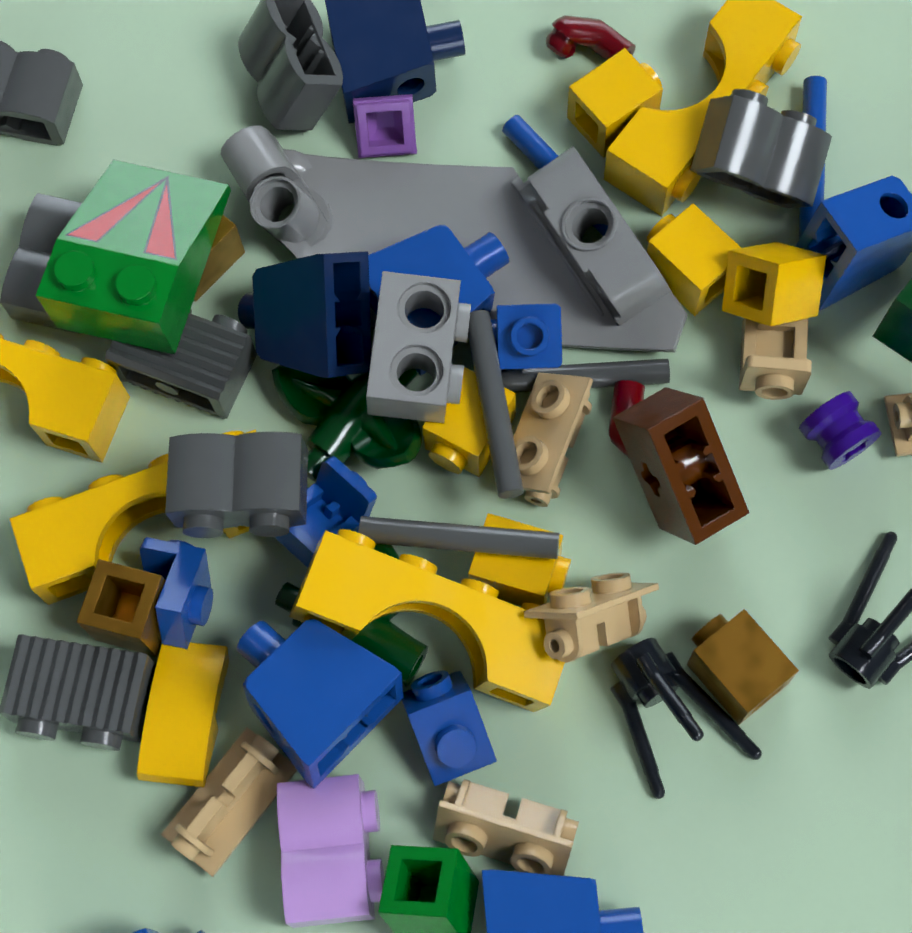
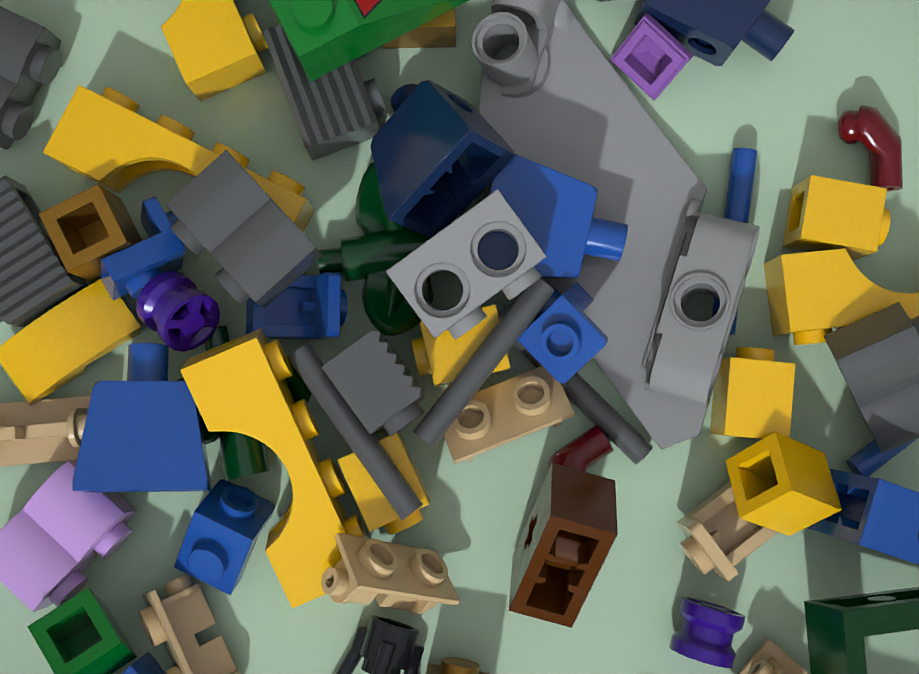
camera: 40 degrees right, 15 degrees up
none -> dark purple wheel [136,271,220,352]
none -> dark grey brick [321,330,425,437]

